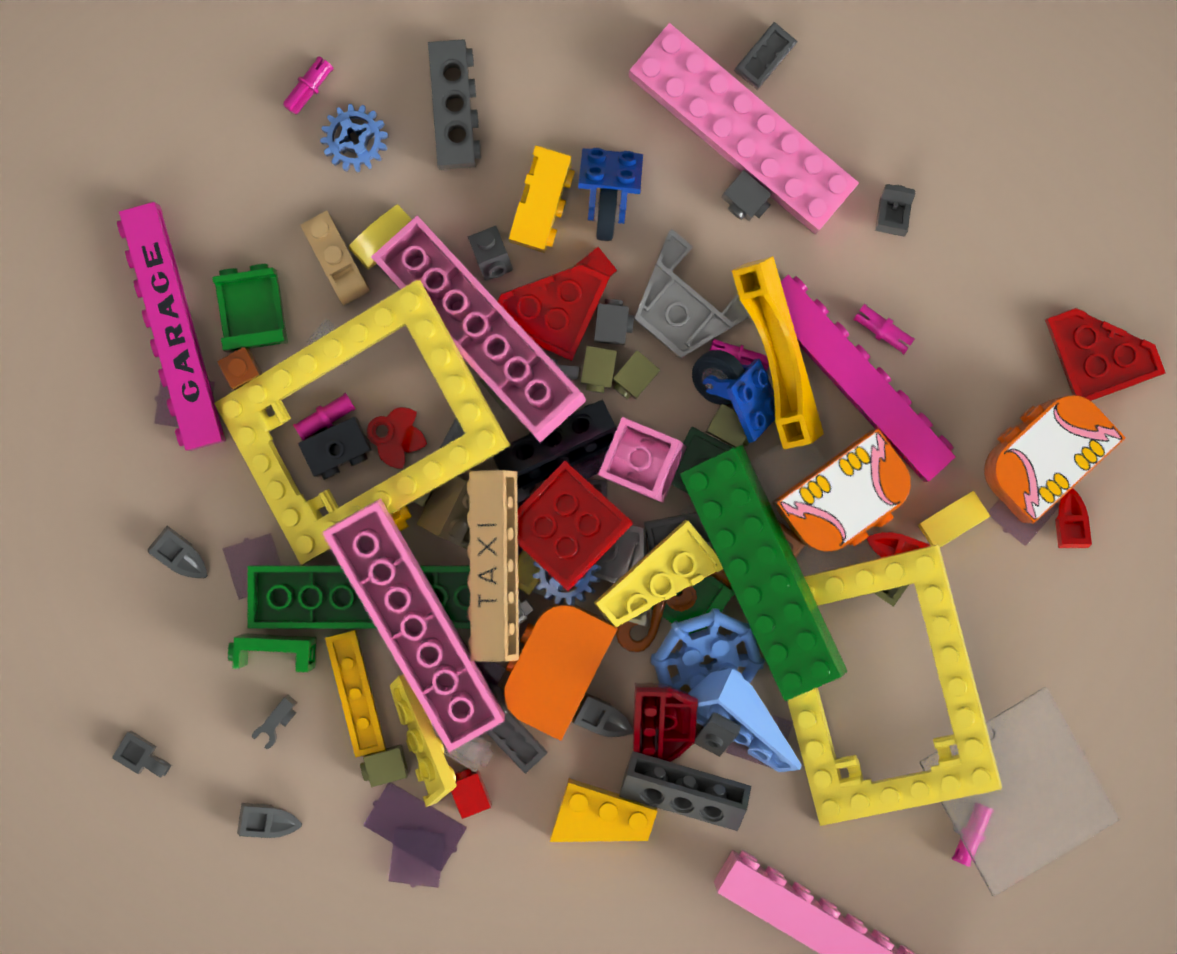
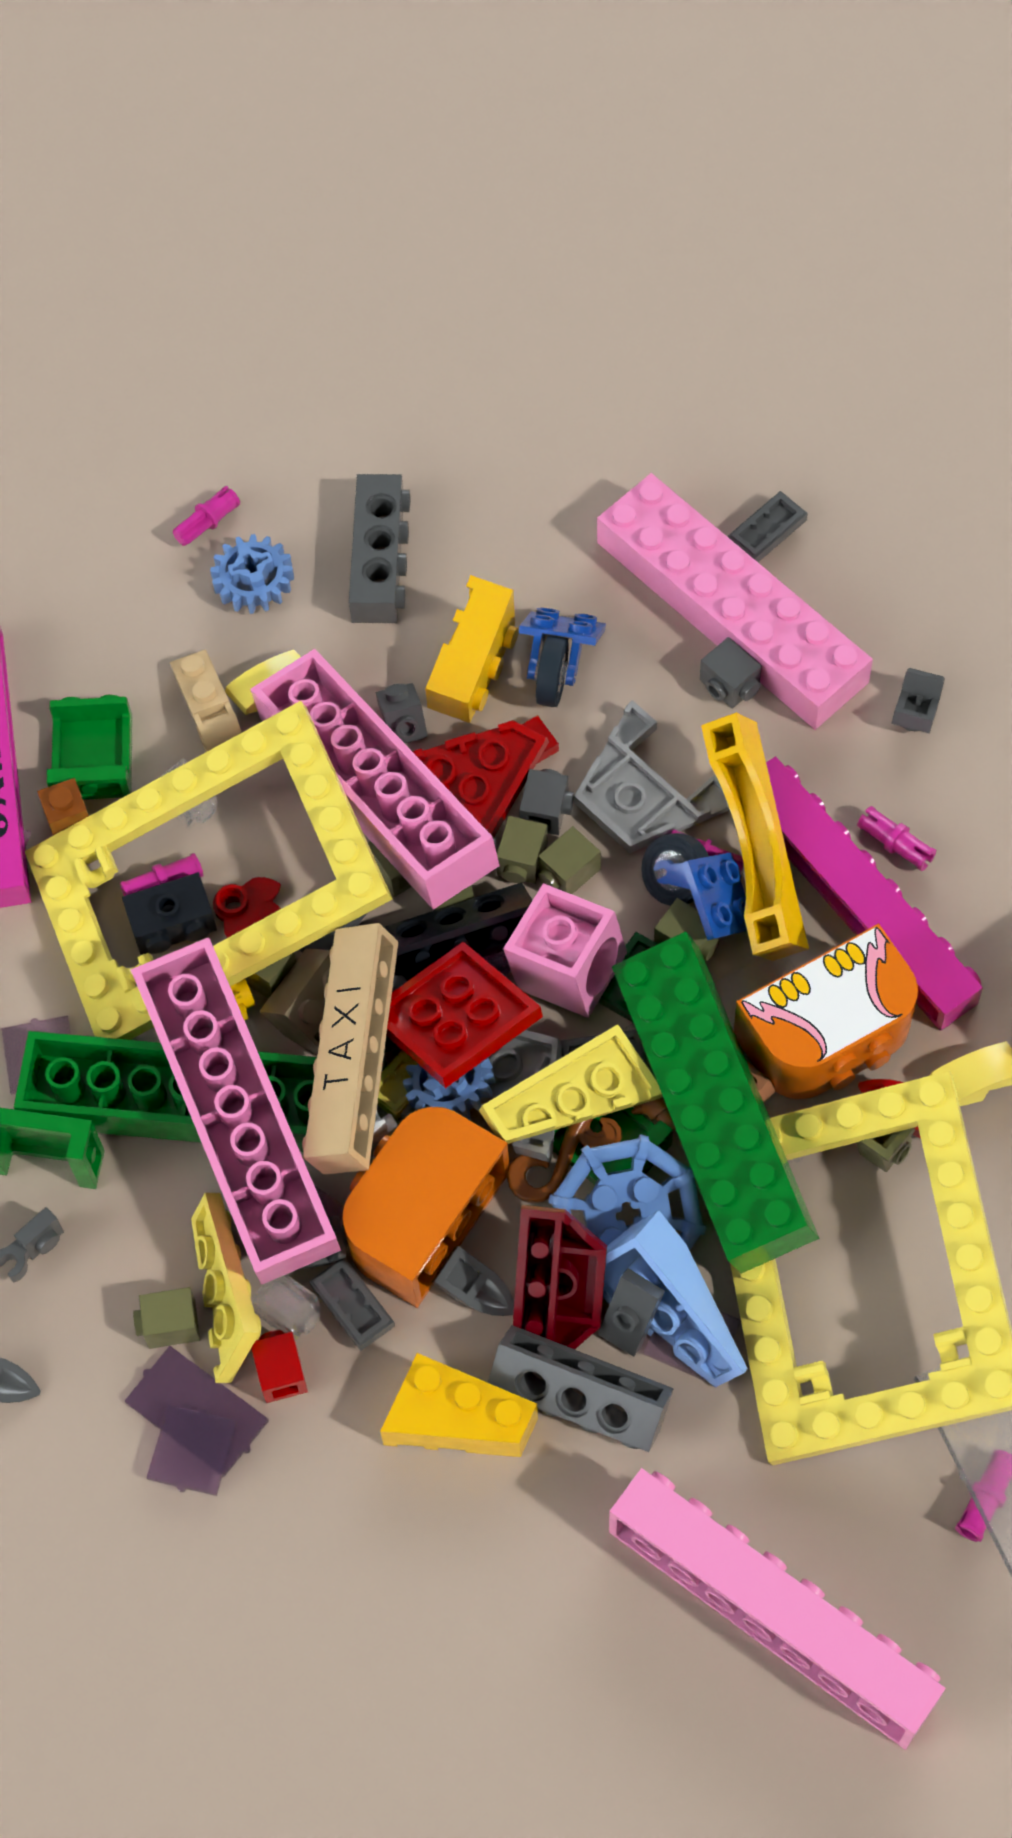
camera: 10 degrees right, 25 degrees down
yellow plate [325,630,386,758] -> none

